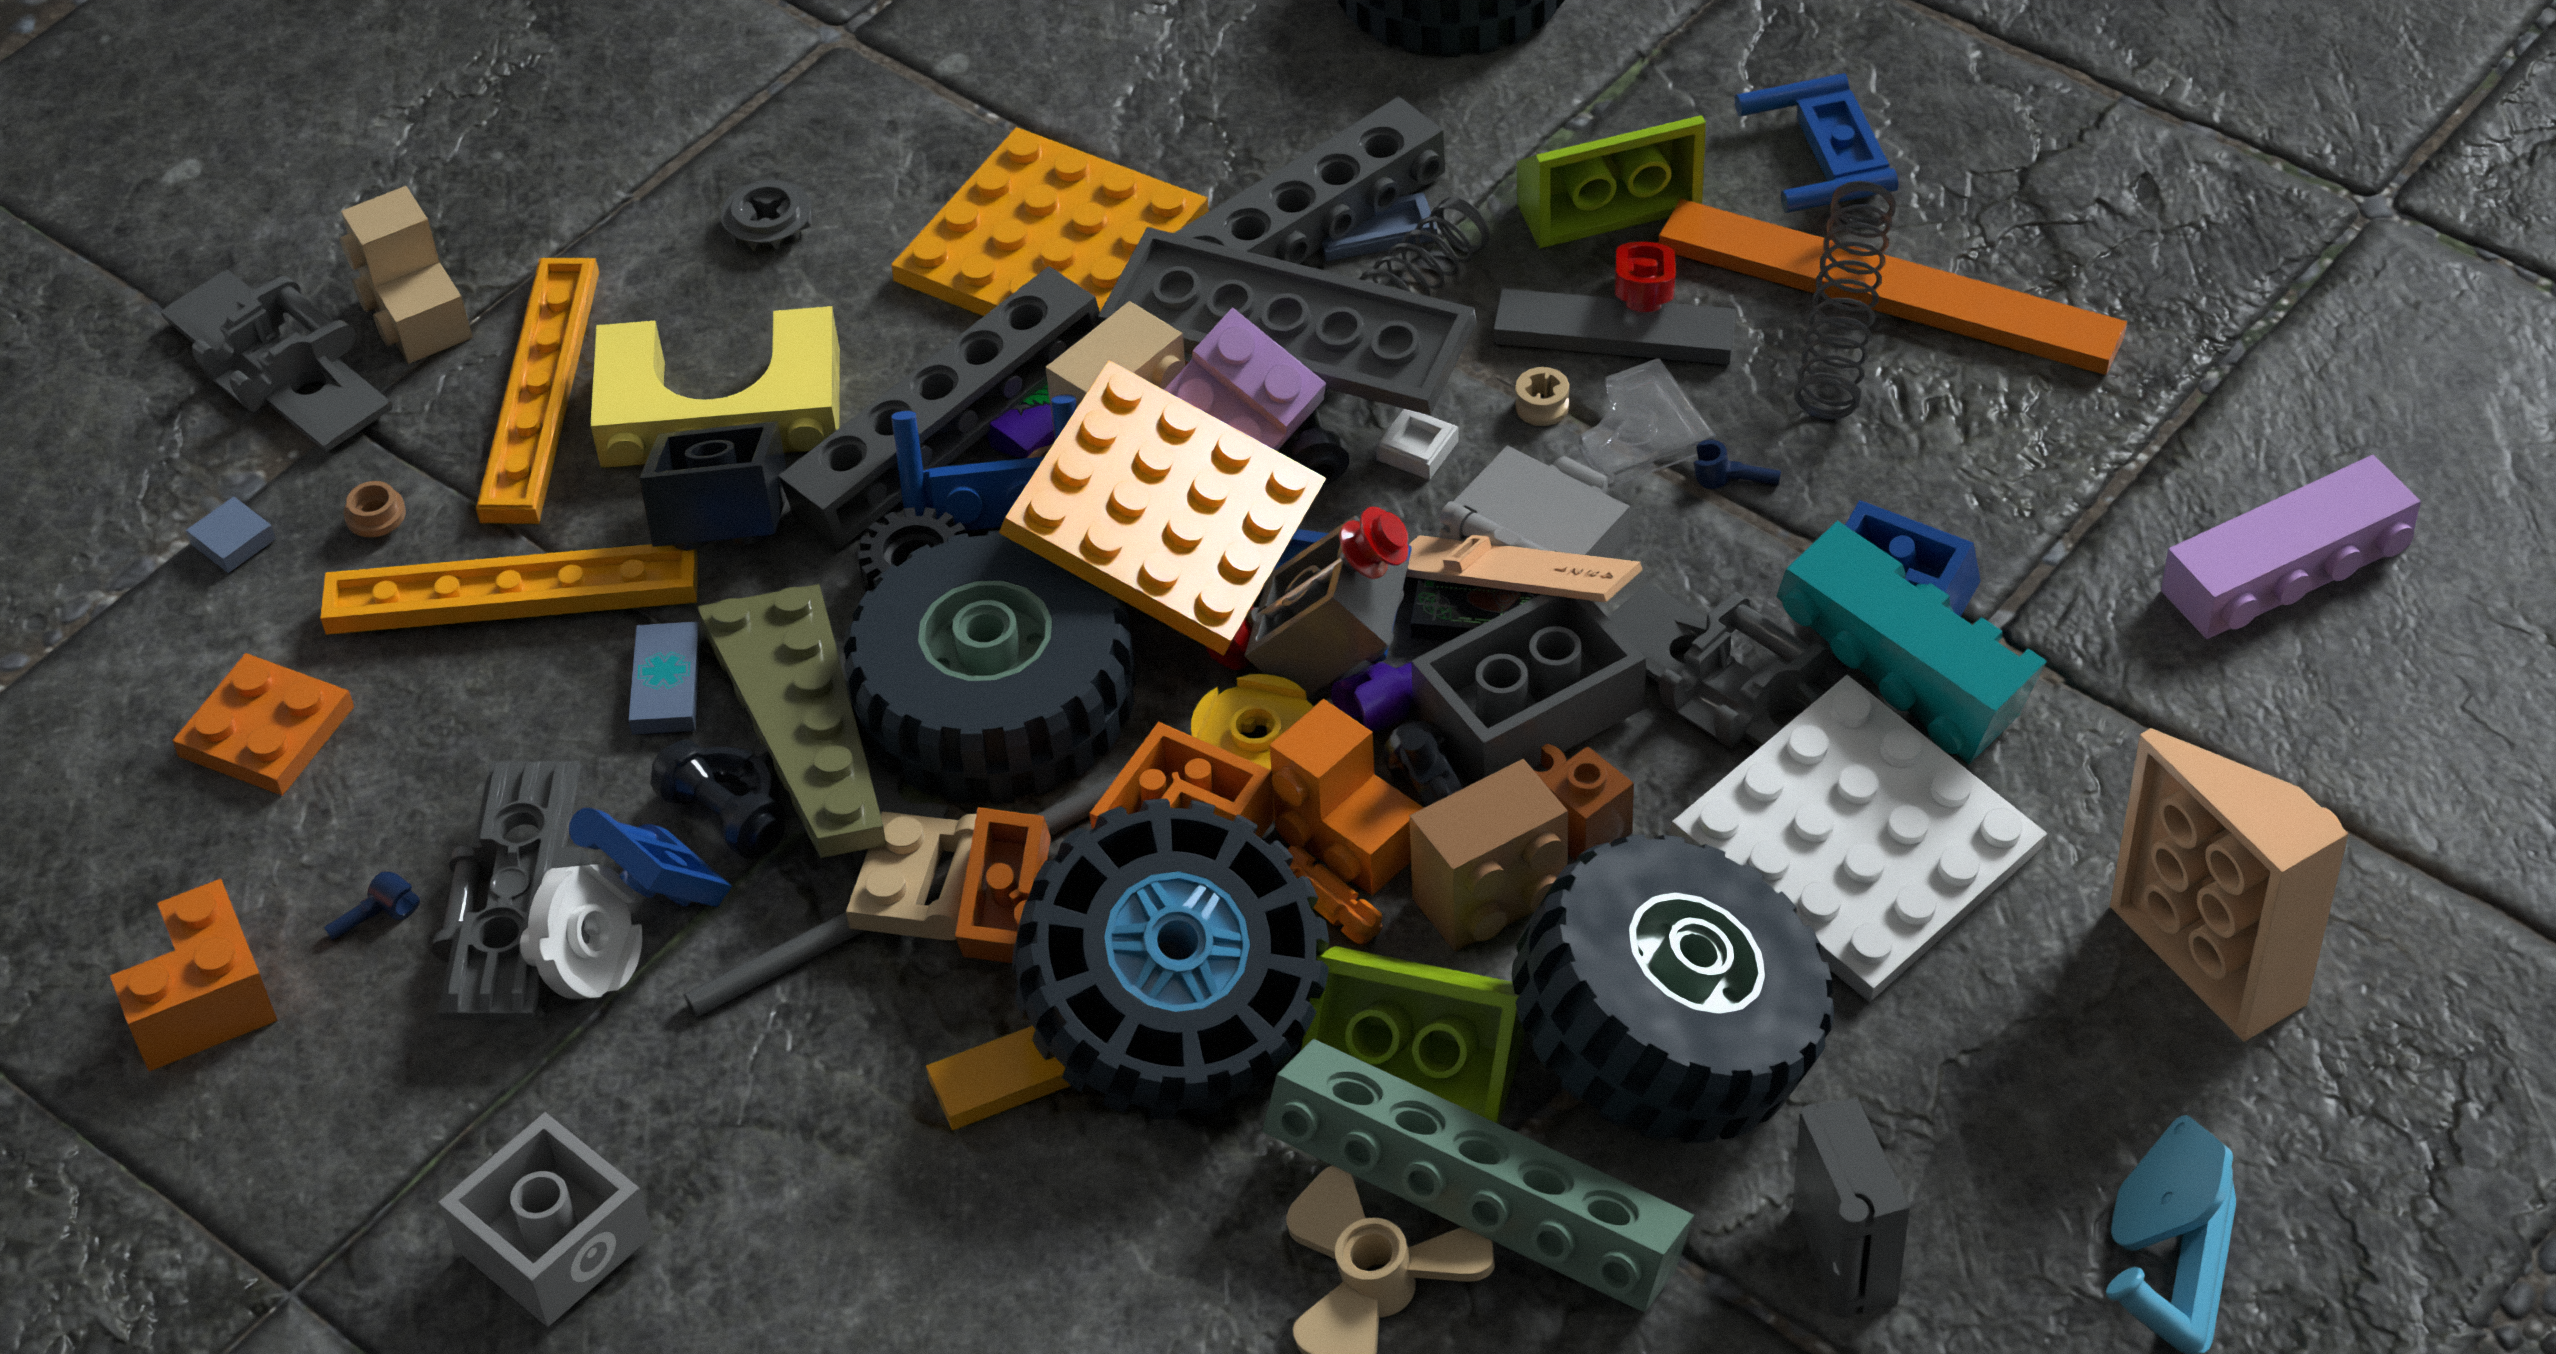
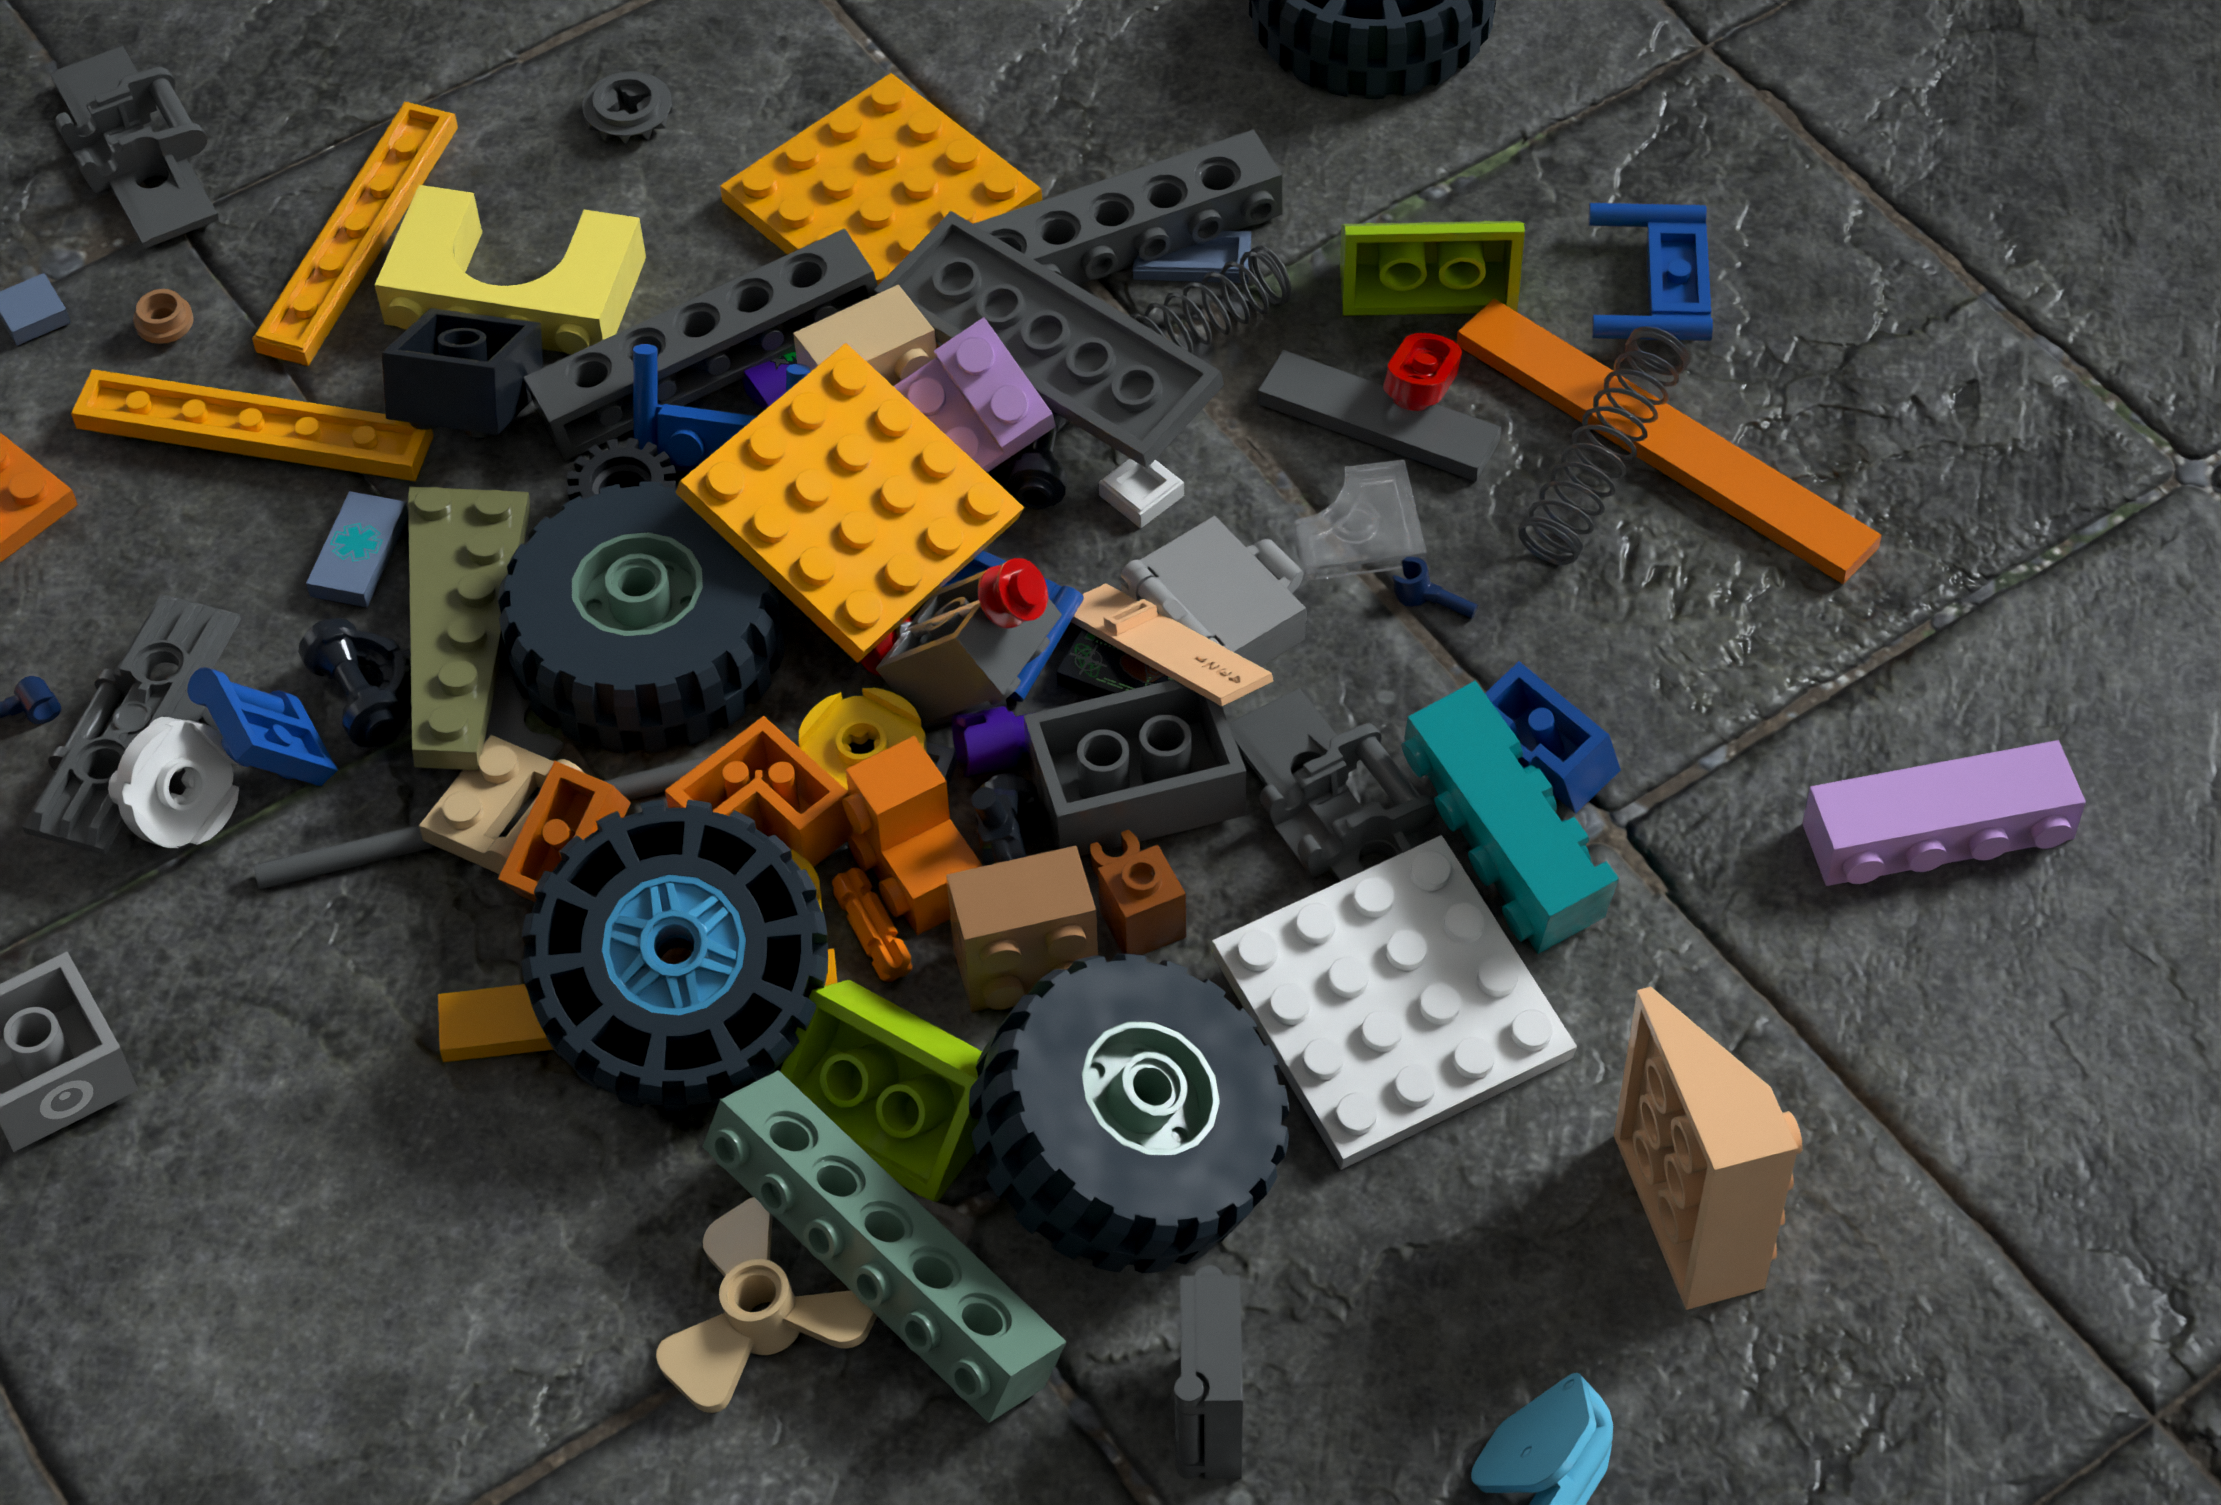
camera: 15 degrees right, 5 degrees up
tan brick [339,186,473,364] -> none
tan bush [1515,367,1569,426] -> none

